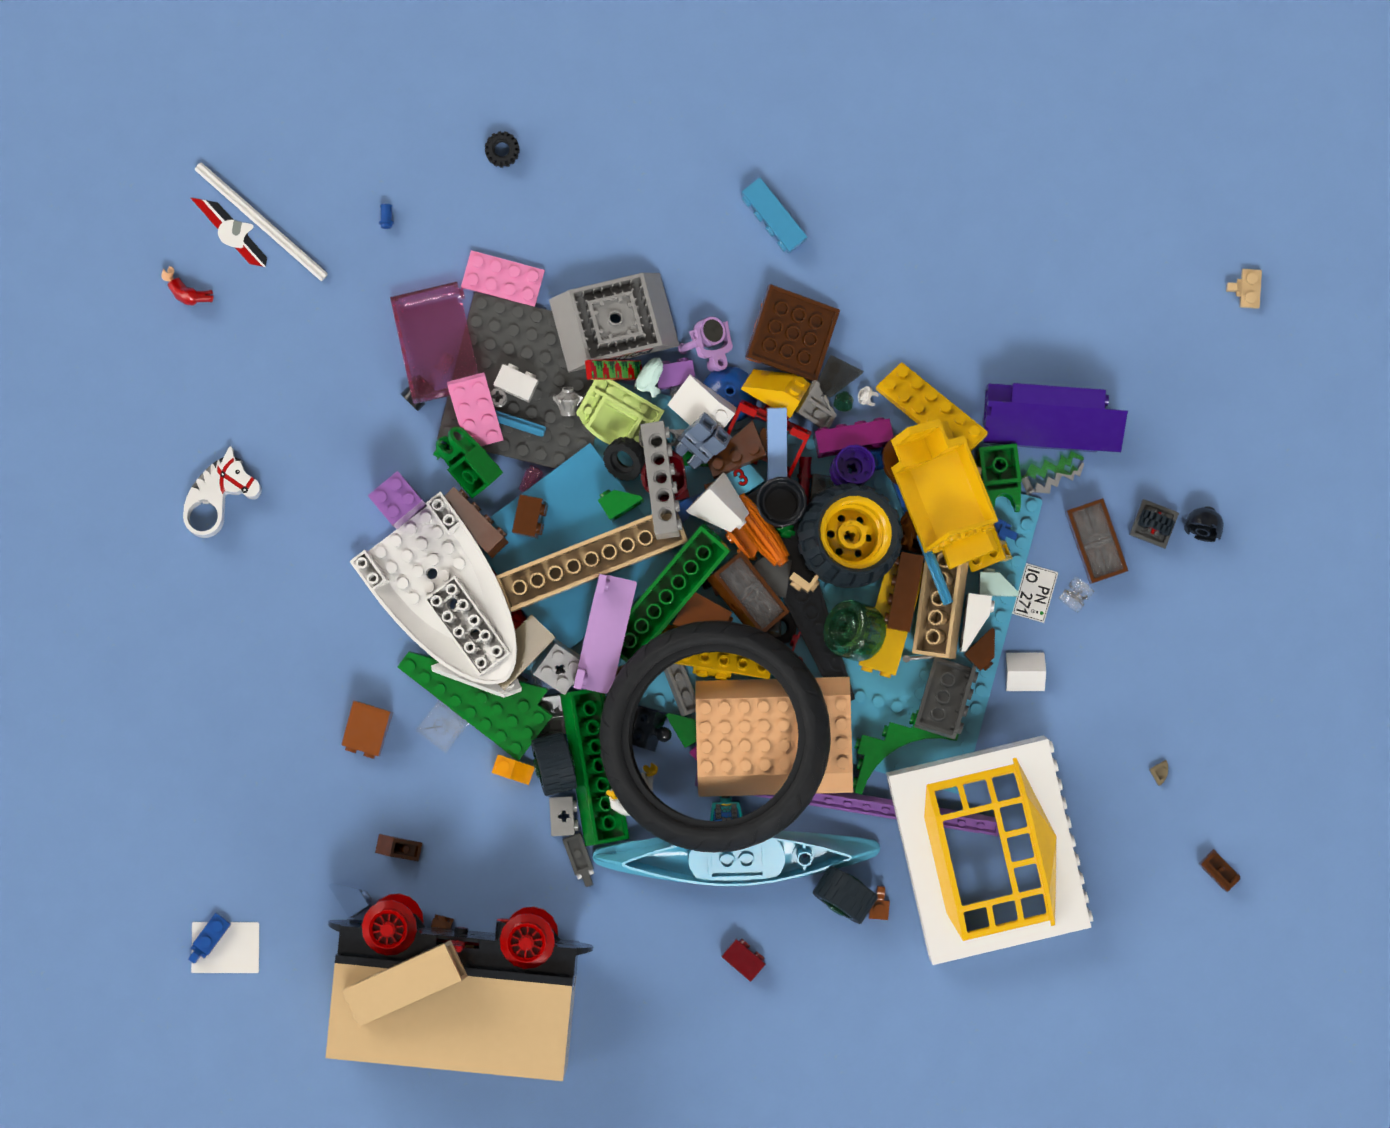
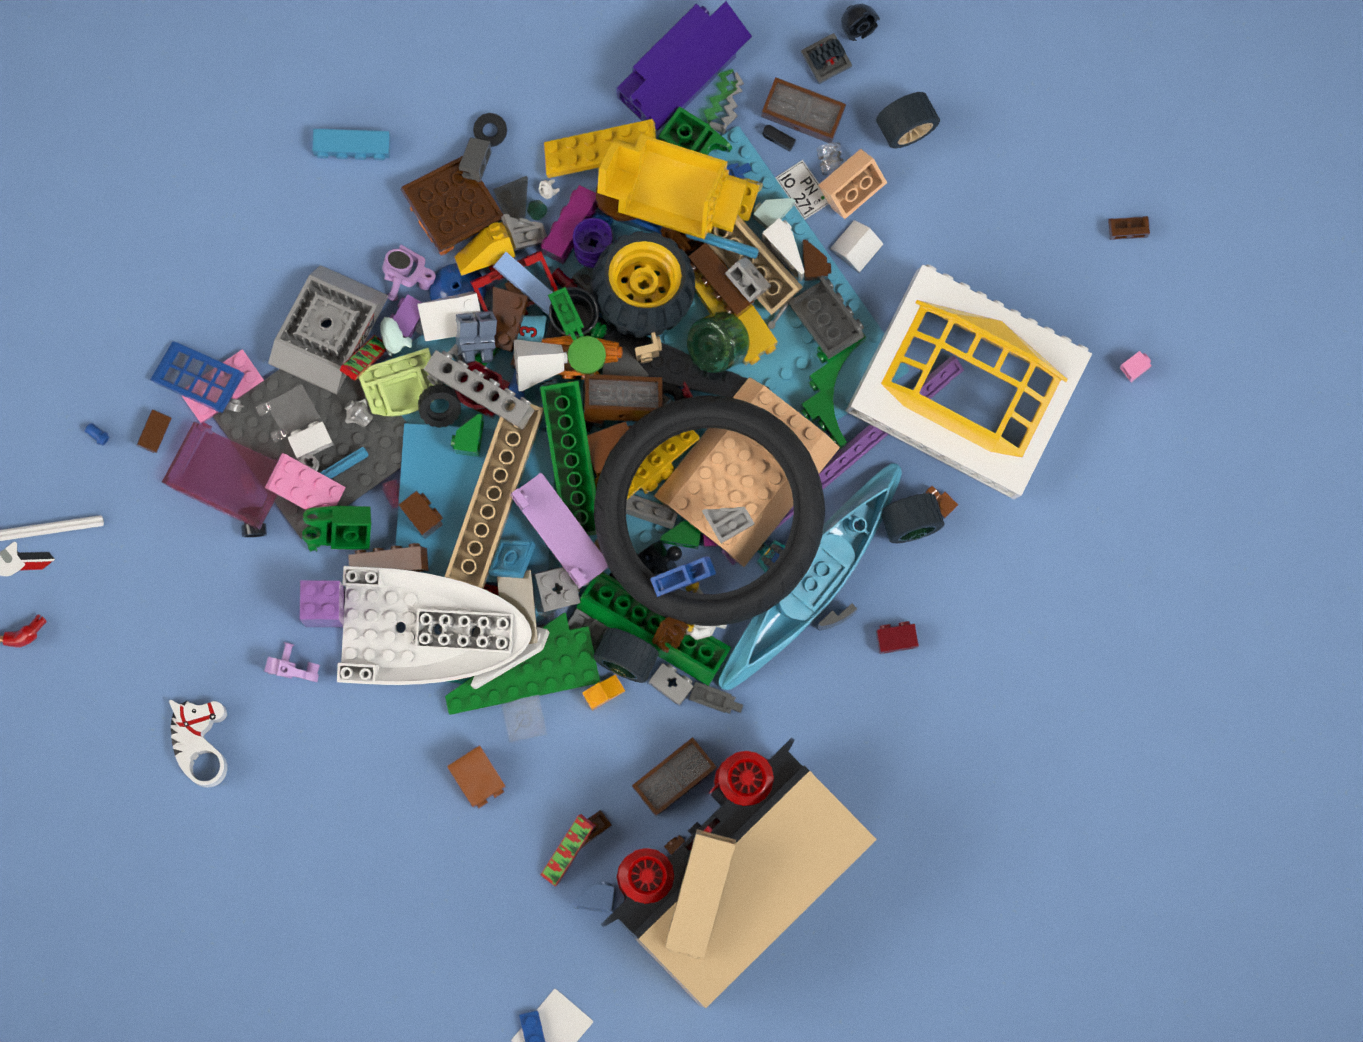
camera: 55 degrees left, 5 degrees down
black tyre [485,131,520,168] -> none
dark tan tile [1149,760,1168,786] -> none
none -> reddish brown hinge [136,409,172,453]
none -> blue piece [150,341,245,413]
none -> light grey plate [225,398,244,412]
none -> clear flag [256,384,320,443]
none -> lavender piece [264,642,320,682]
none -> dark grey hinge [459,137,491,182]
none -> black tyre [473,113,507,147]
none -> dark azure tile [488,540,535,578]
none -> tile [540,814,596,887]
none -> green hinge [548,287,584,341]
none -> bright green tile [568,336,606,375]
none -> clear brick [632,737,717,817]
none -> blue slope [650,556,716,597]
none -> reddish brown hinge [652,617,689,653]
none -> light grey wing [702,507,755,544]
none -> light grey brick [725,257,771,302]
none -> black bar [762,125,796,152]
none -> dark grey slope [817,603,857,631]
none -> light nougat brick [818,149,887,219]
none -> black wheel [876,92,940,149]
none -> bright pink brick [1120,351,1152,383]

